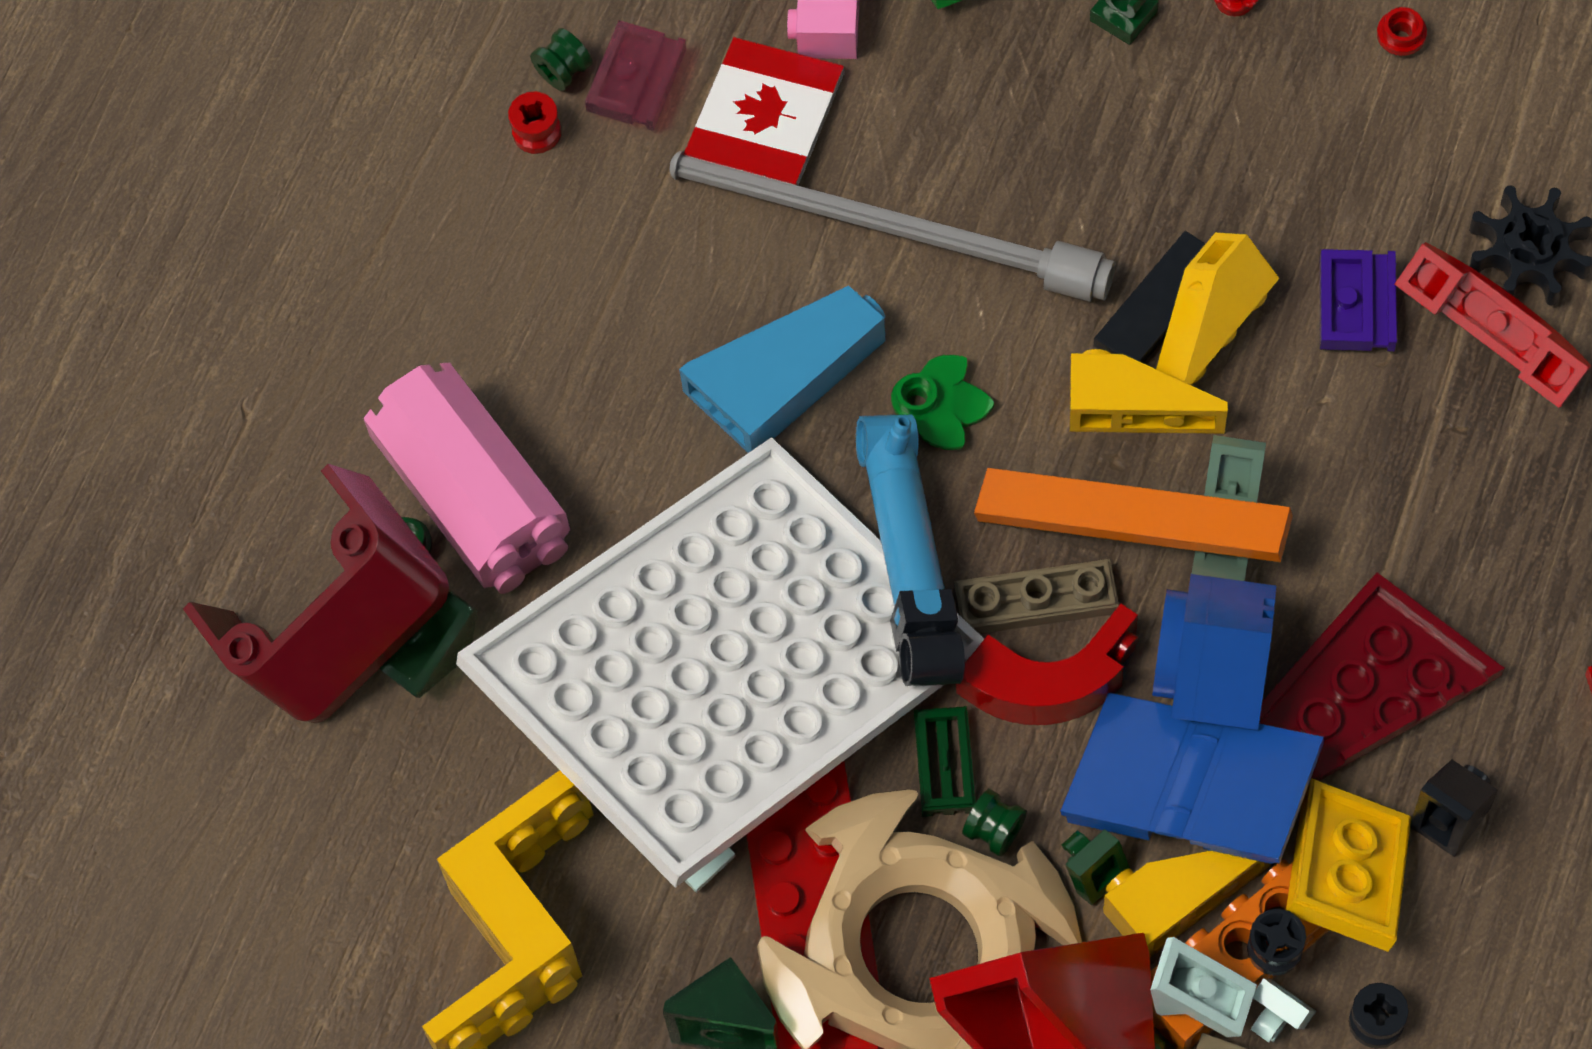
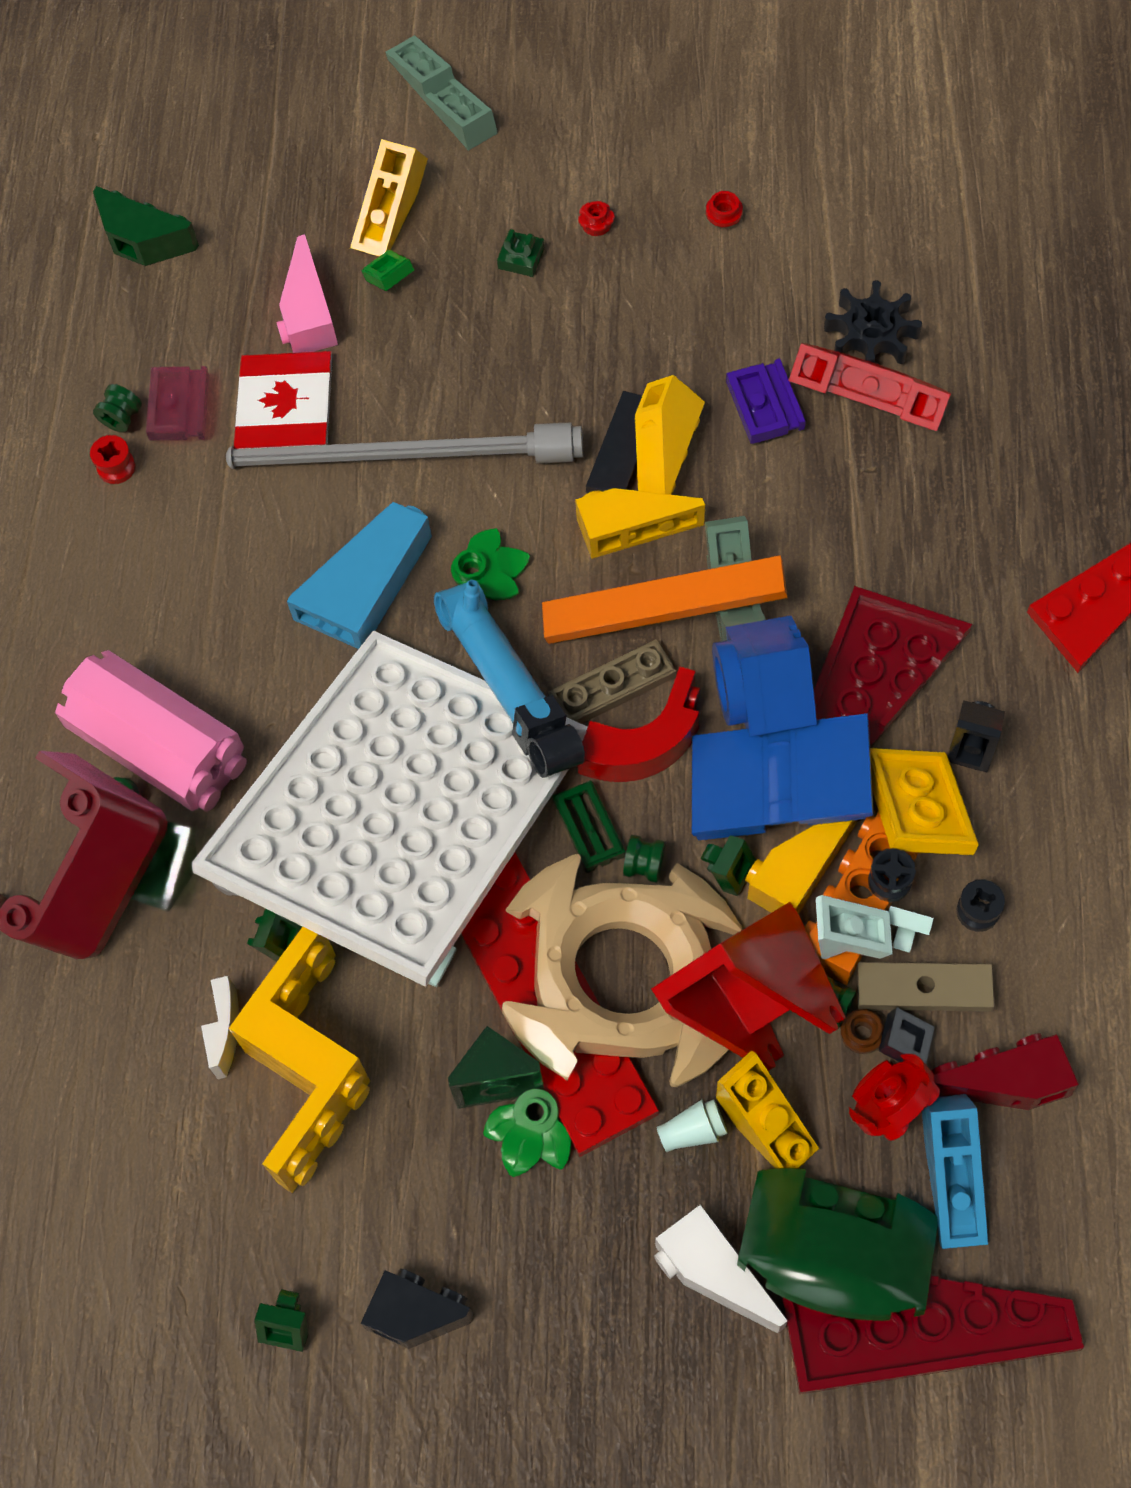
camera: 20 degrees left, 0 degrees up
none -> white slope [201,976,239,1079]
none -> dark green tile [247,908,303,962]

